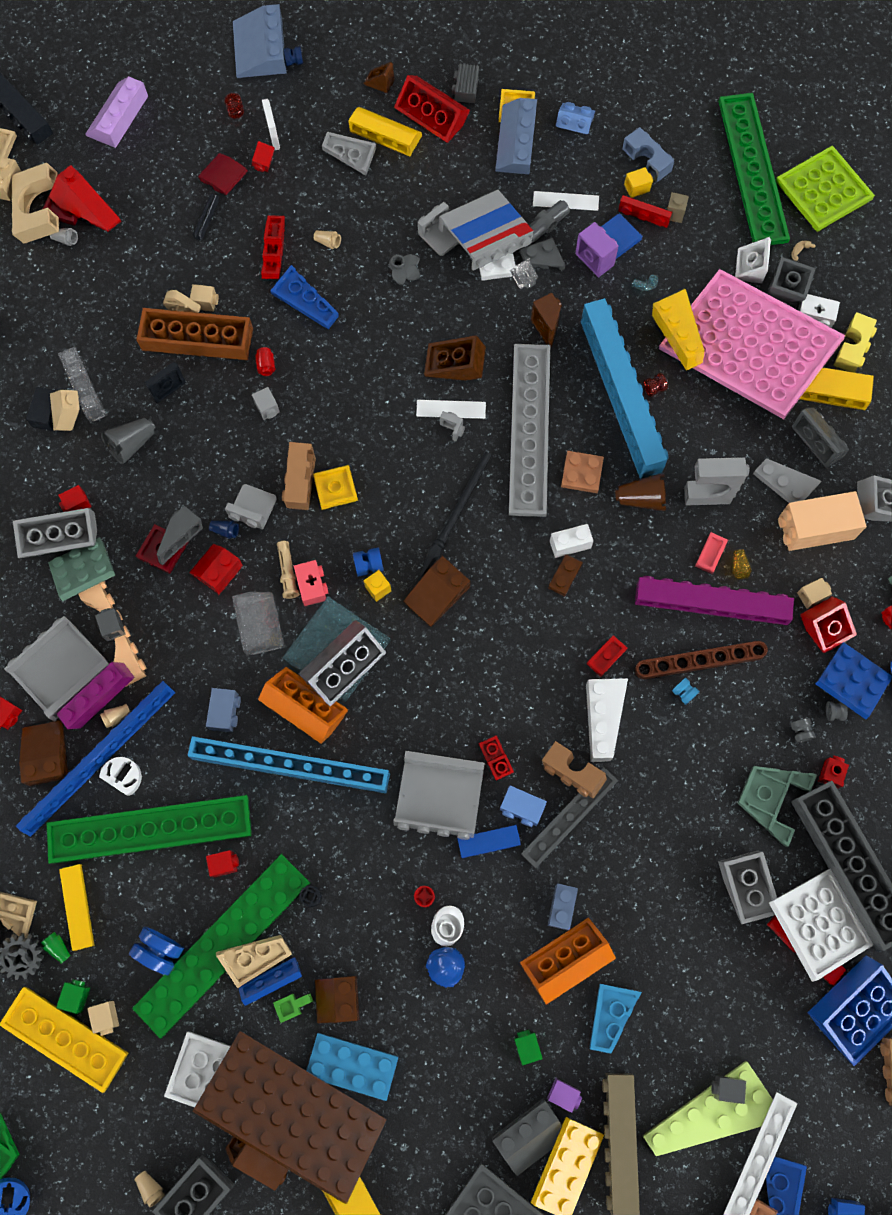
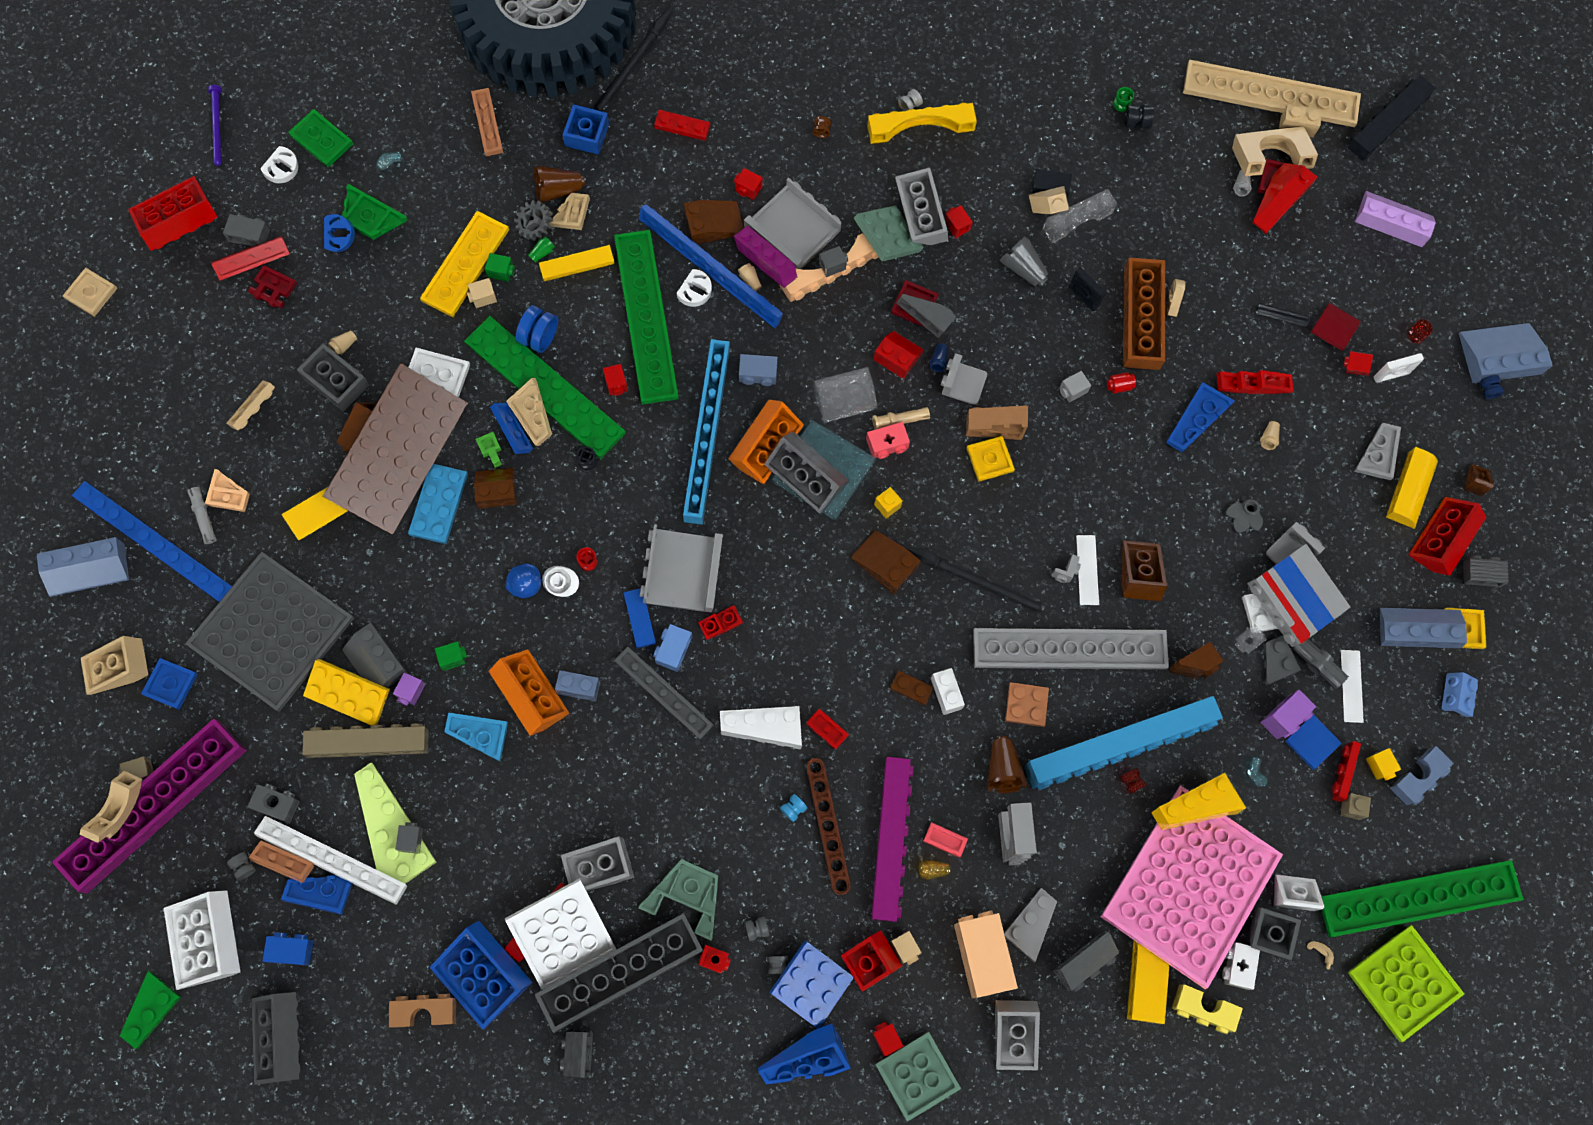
camera: 80 degrees right, 0 degrees up
tan brick [190,285,219,312] -> none
blue wheel [353,547,384,577] -> none
medium nougat arch [542,741,607,799] -> none

